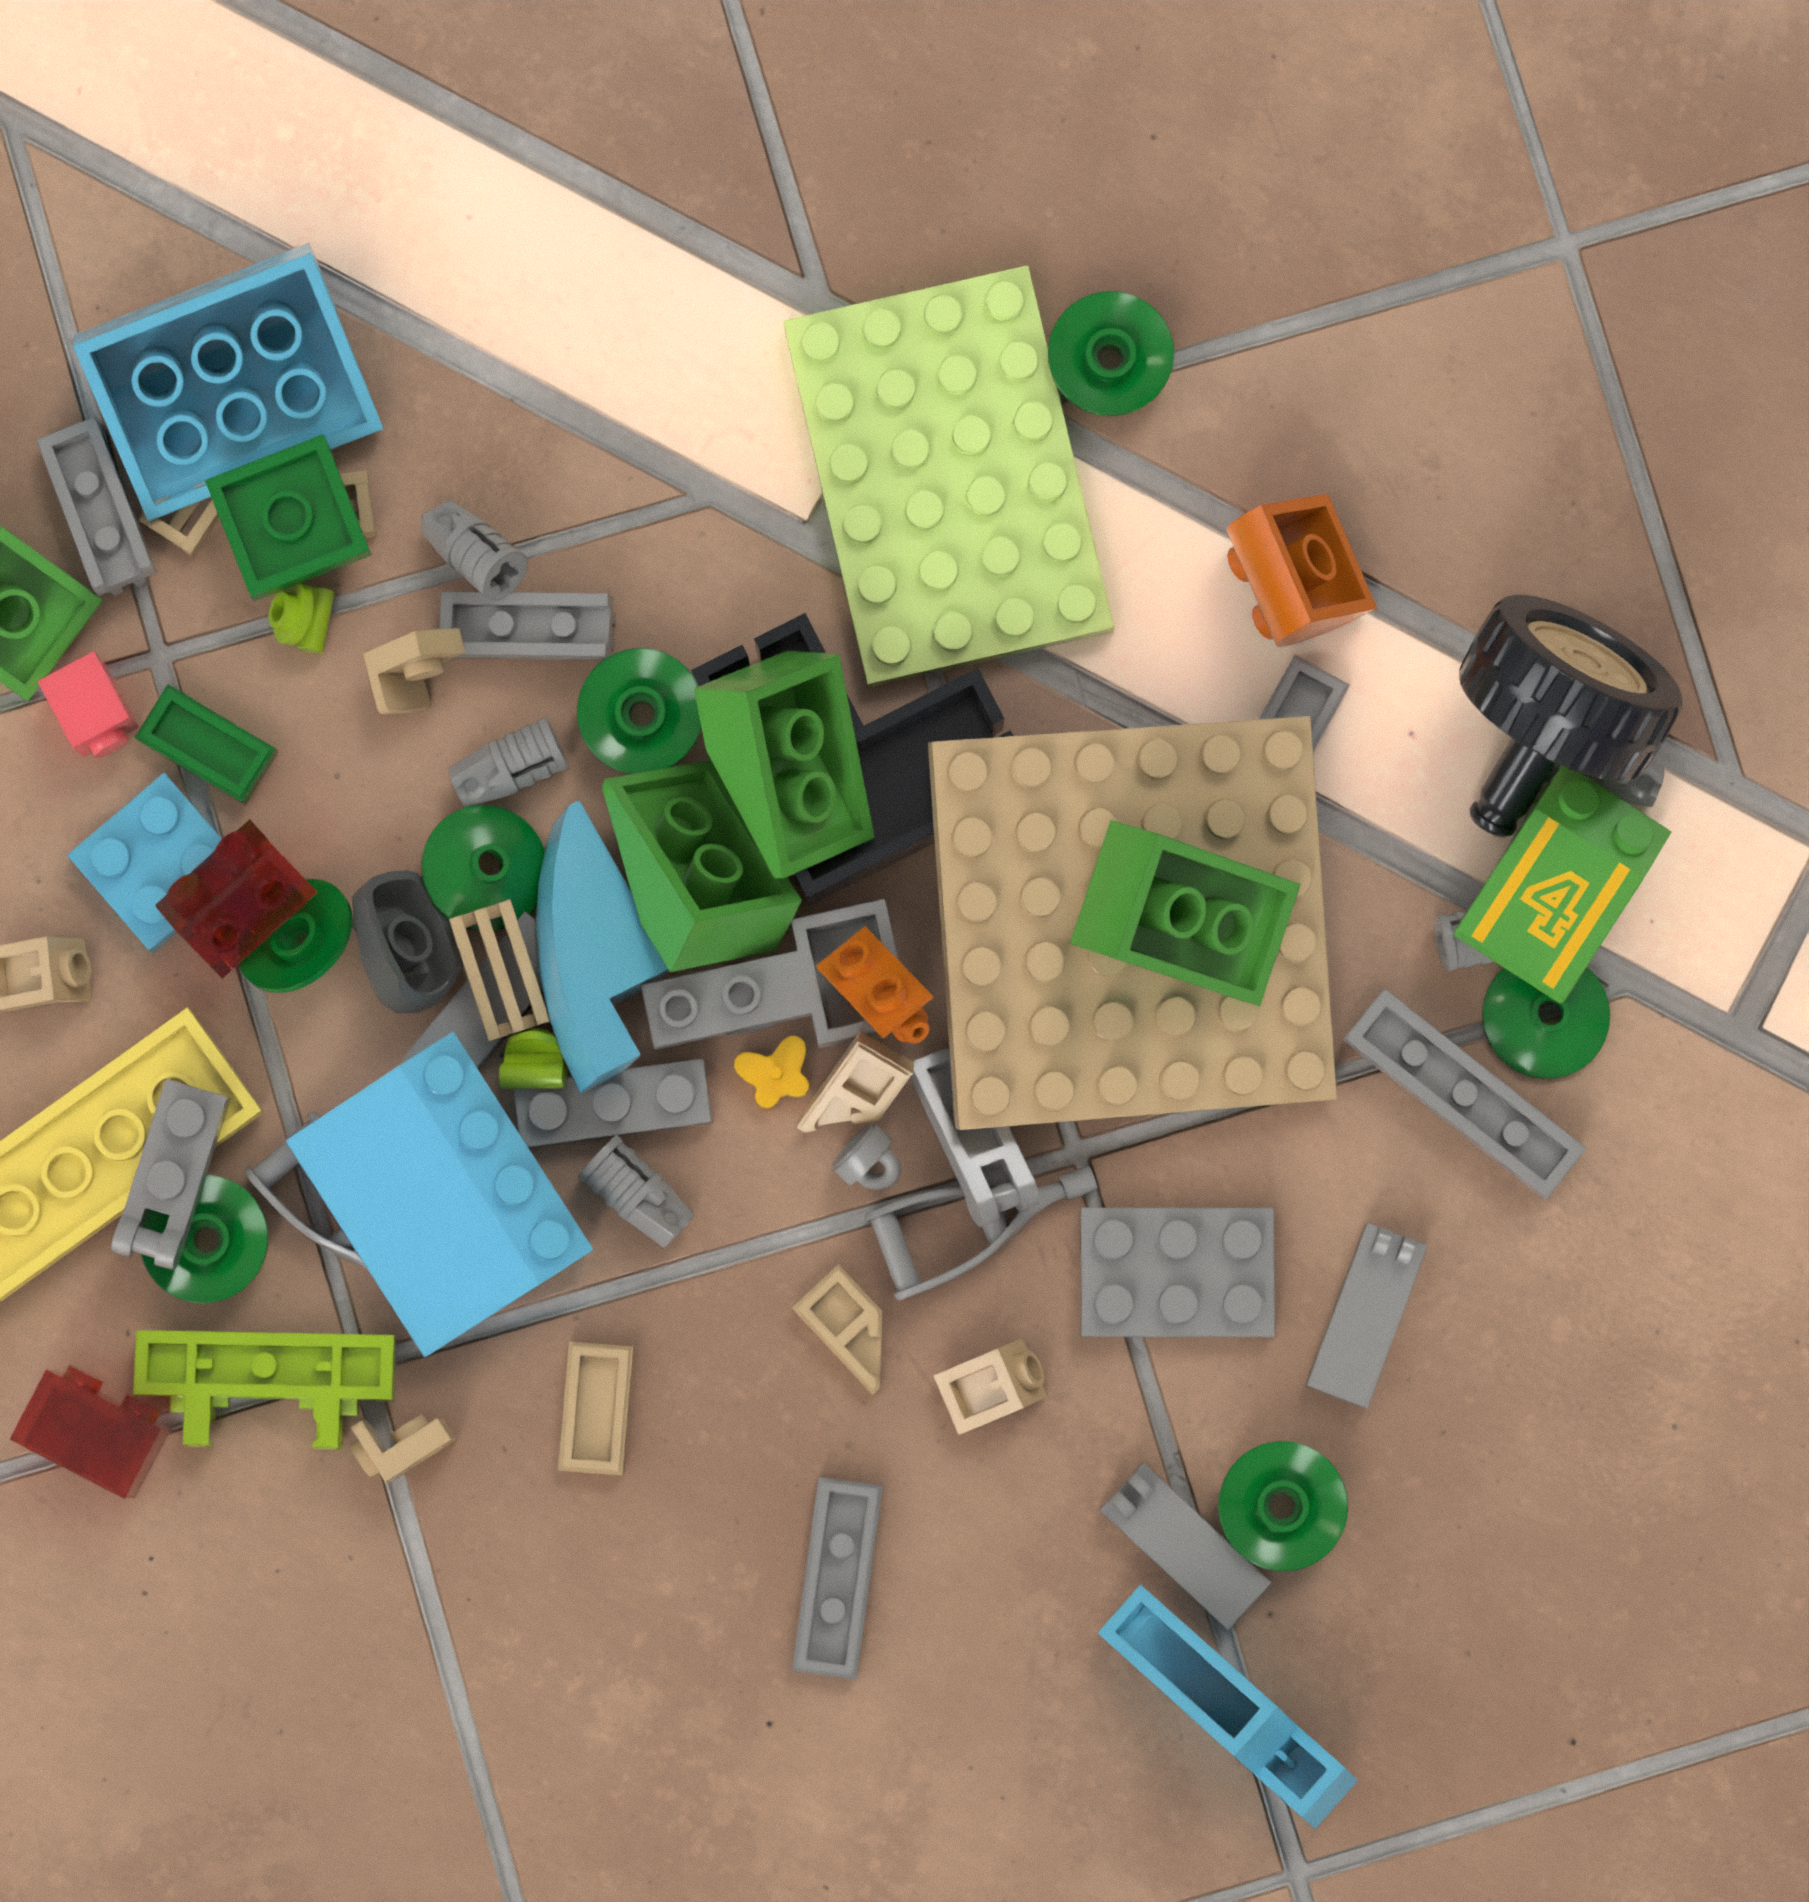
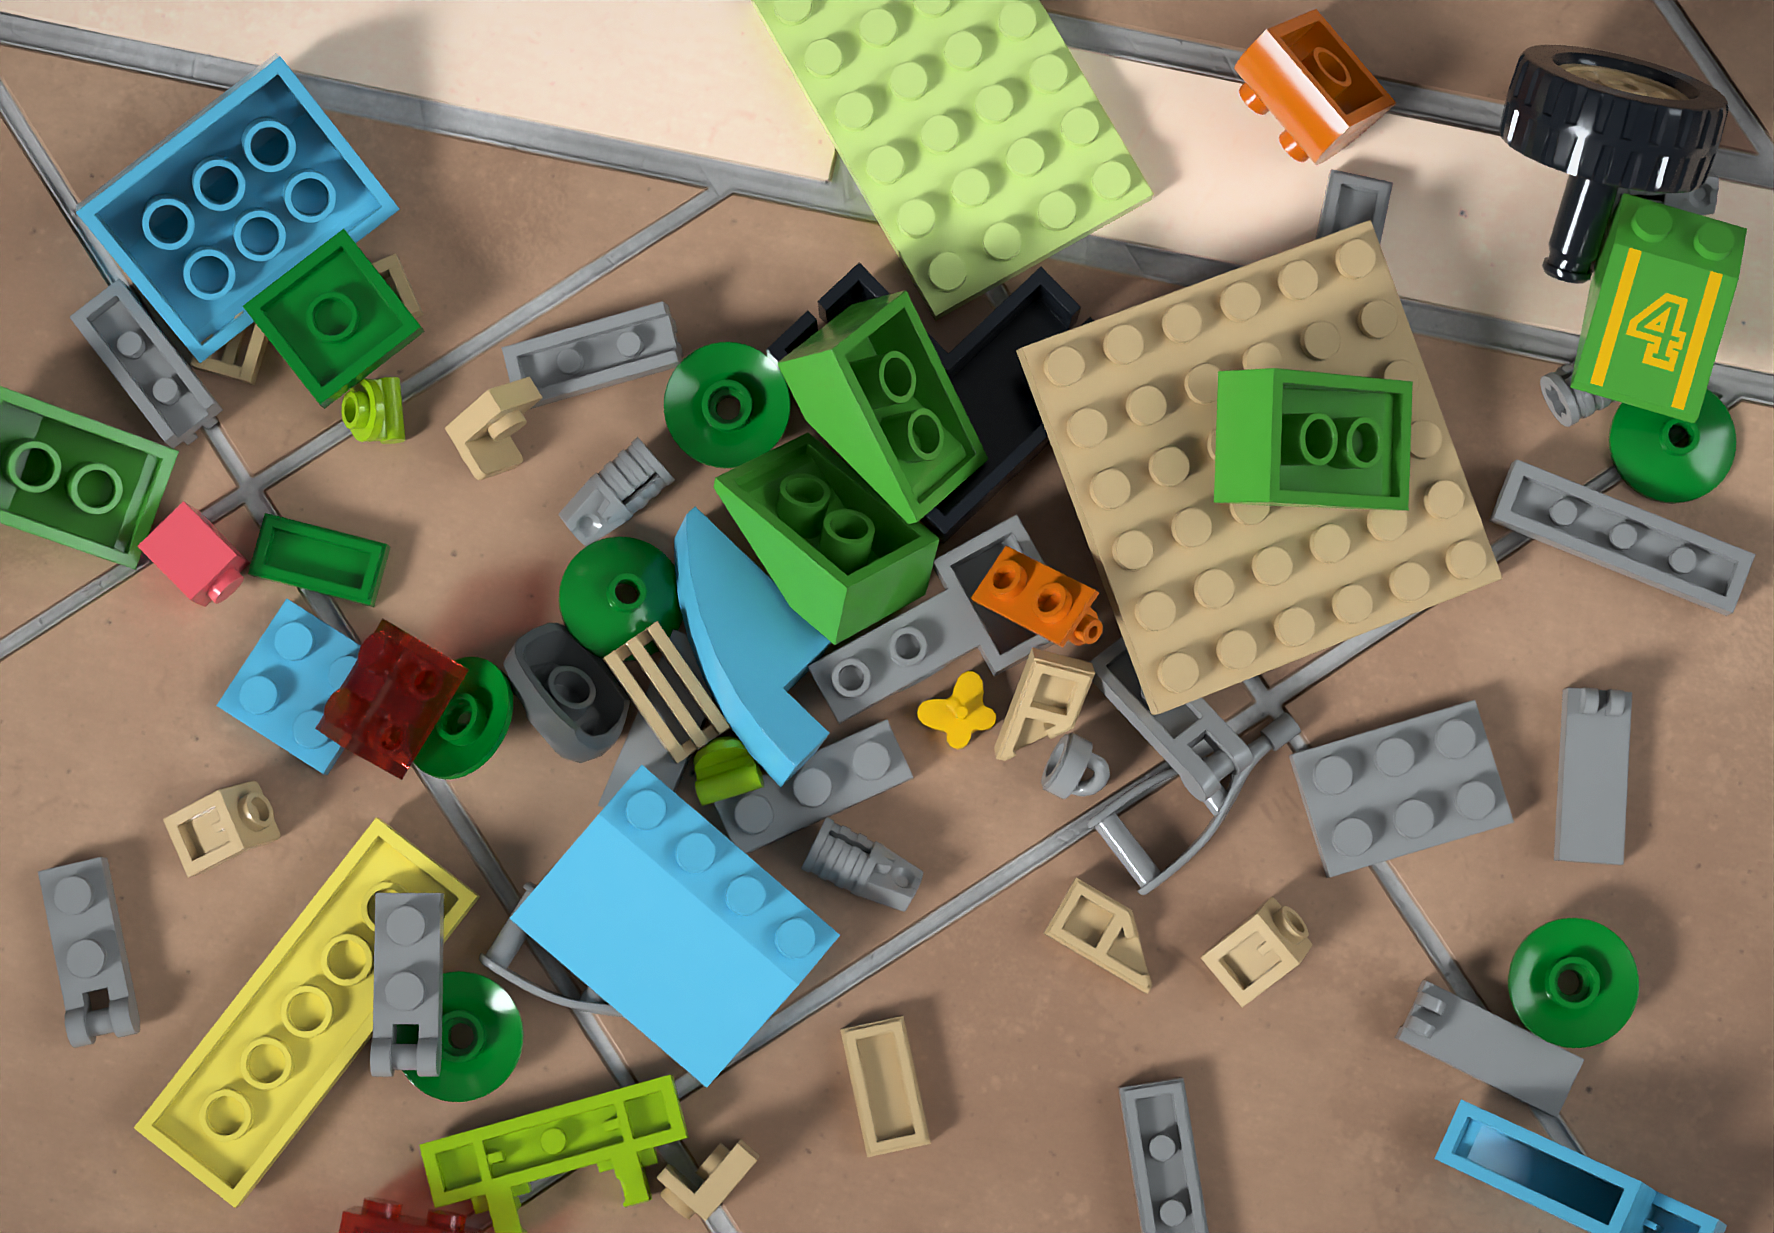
camera: 15 degrees left, 0 degrees up
light grey hinge [421,500,528,600] -> none

